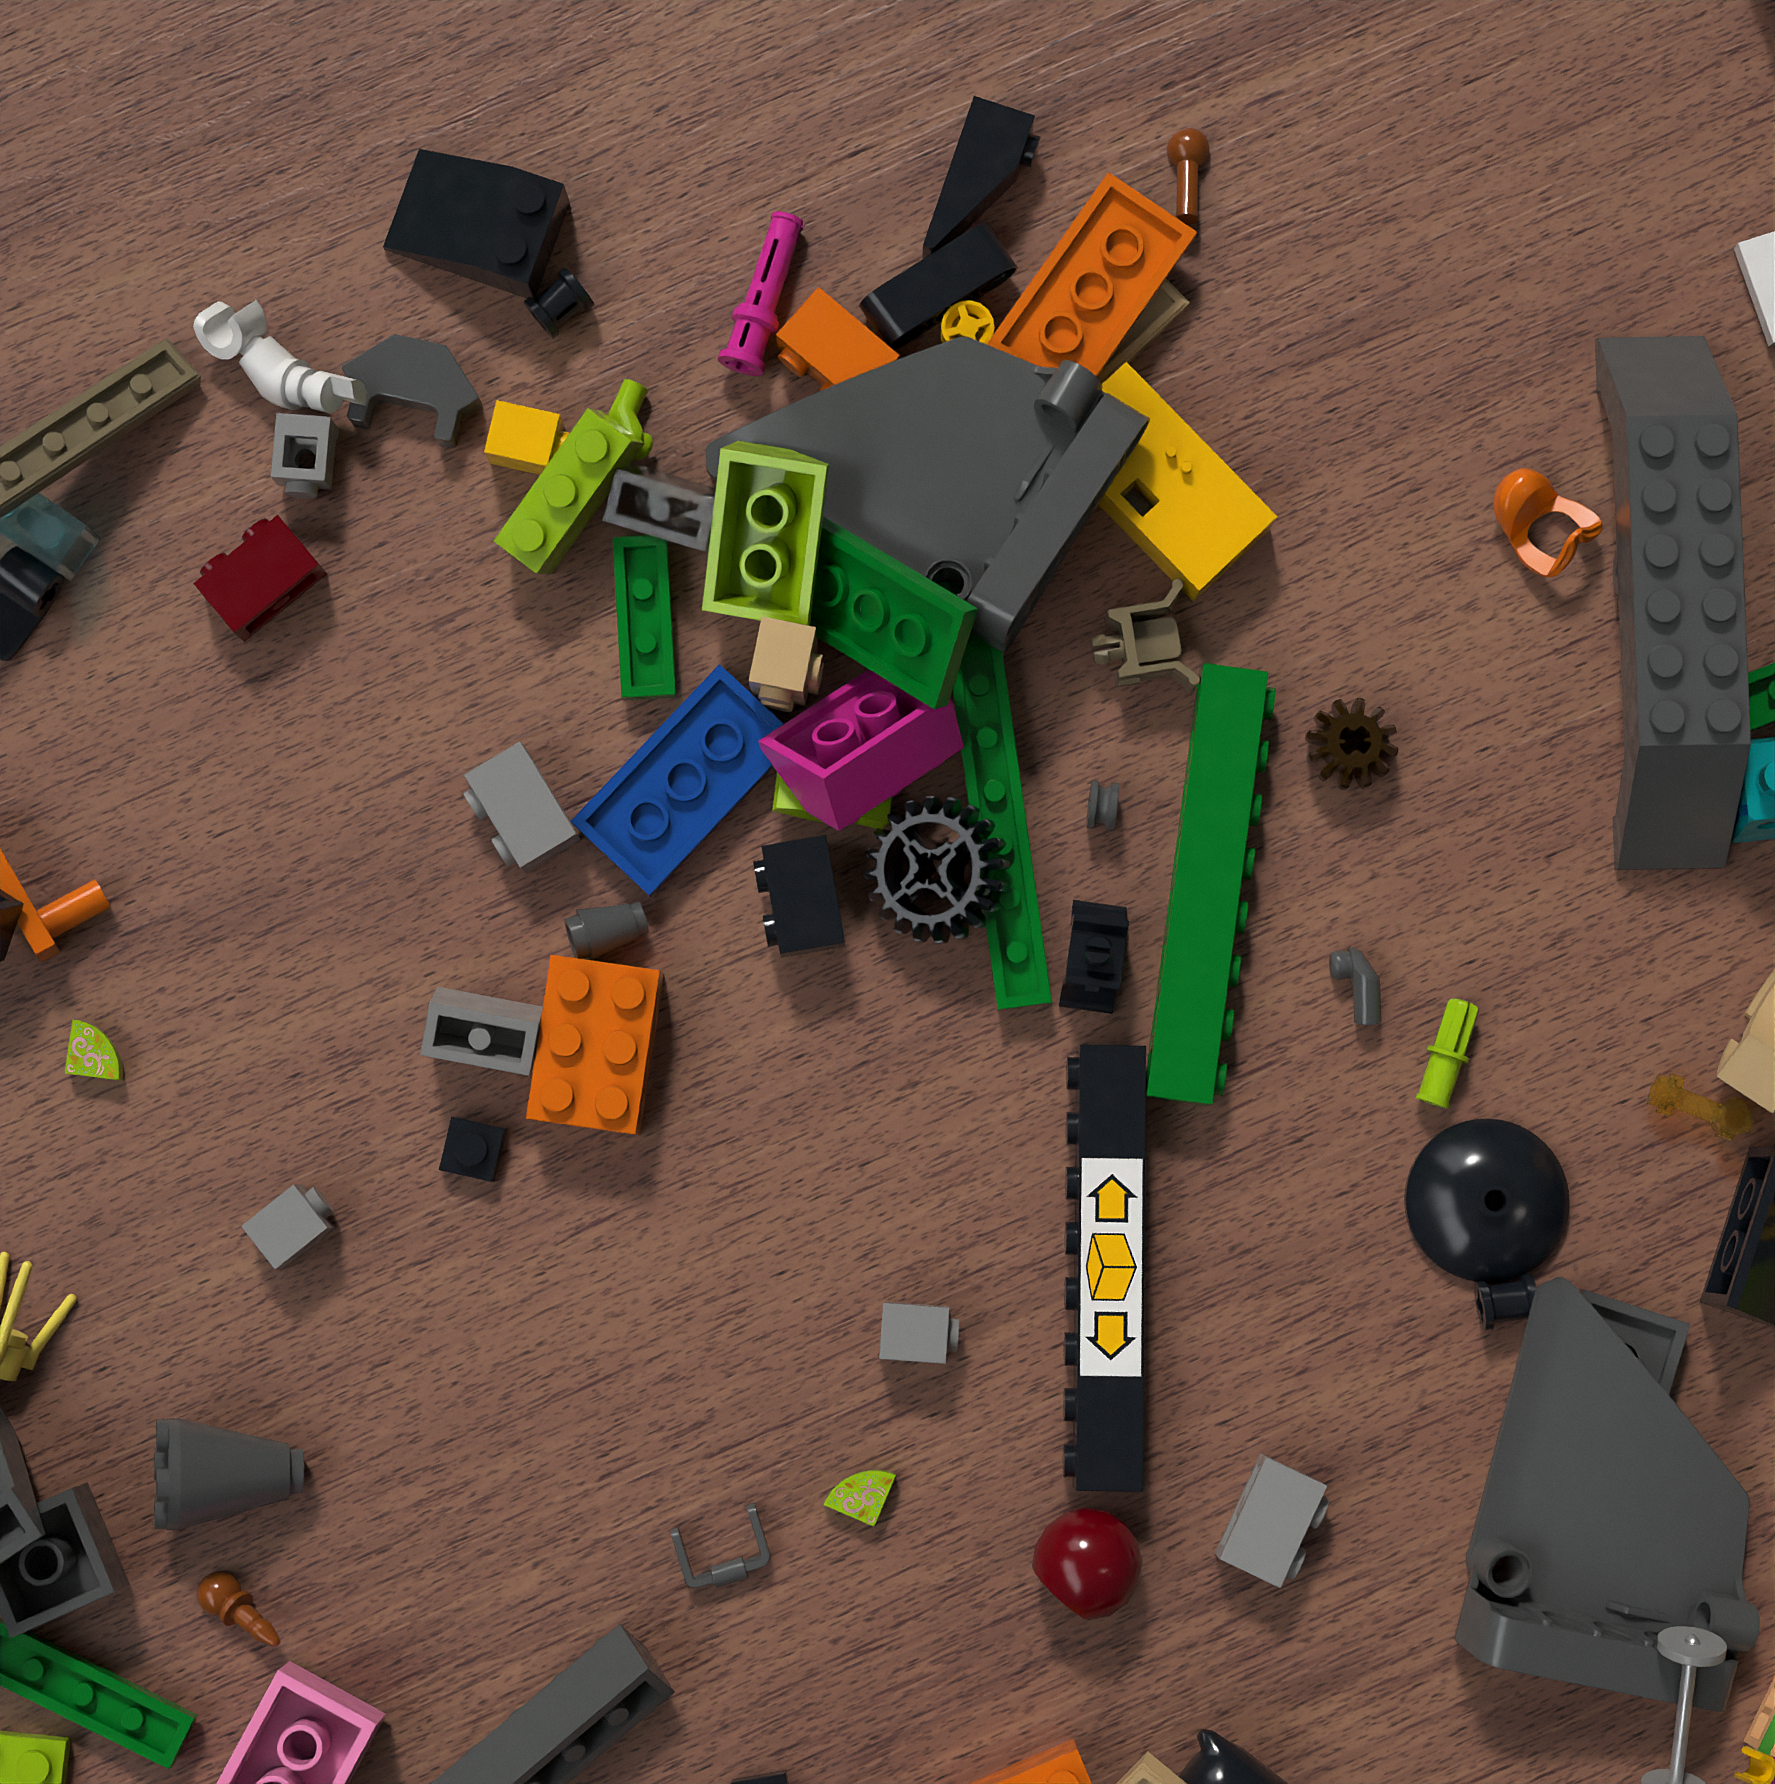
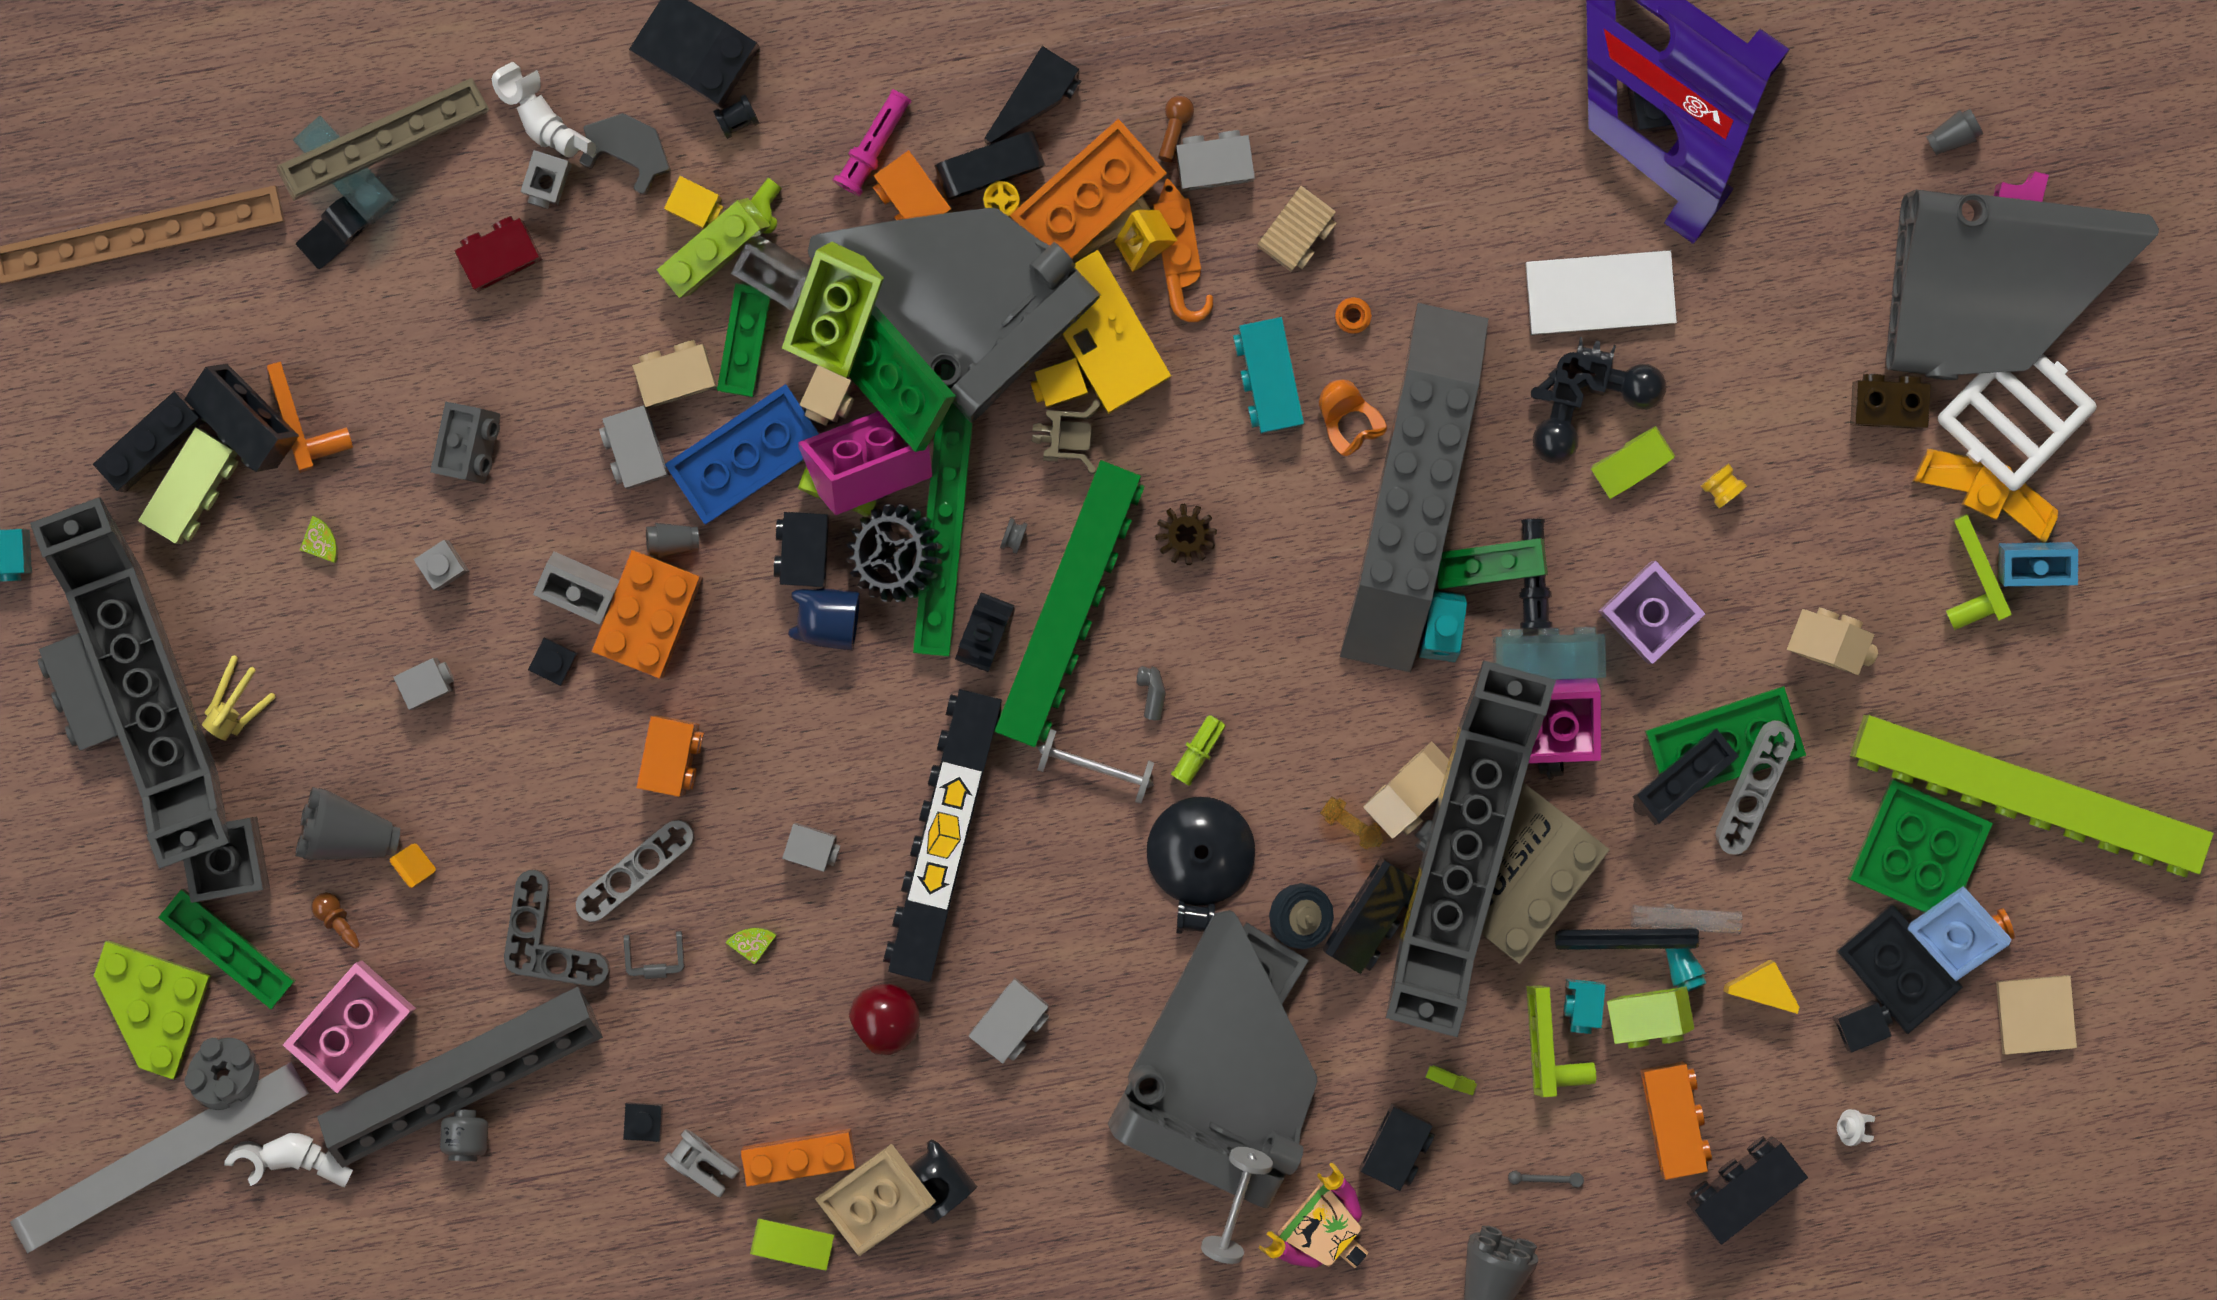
camera: 15 degrees right, 5 degrees up
none -> light orange slope [390,843,436,888]
none -> light grey brick [414,540,469,591]
none -> dark grey bracket [430,401,500,484]
none -> dark grey beam [504,869,610,986]
none -> light grey beam [576,820,694,922]
none -> tan brick [633,340,717,409]
none -> orange brick [636,715,704,797]
none -> dark blue piece [788,588,860,651]
none -> yellow brick [1030,358,1088,408]
none -> flat silver axle [1037,729,1154,804]
none -> yellow slope [1115,210,1178,272]
none -> orange plate [1153,178,1213,322]
none -> light grey brick [1176,130,1255,192]
none -> teal brick [1233,317,1304,434]
none -> tan brick [1257,186,1337,272]
none -> black wheel [1269,883,1334,949]
none -> orange plate [1335,297,1372,334]

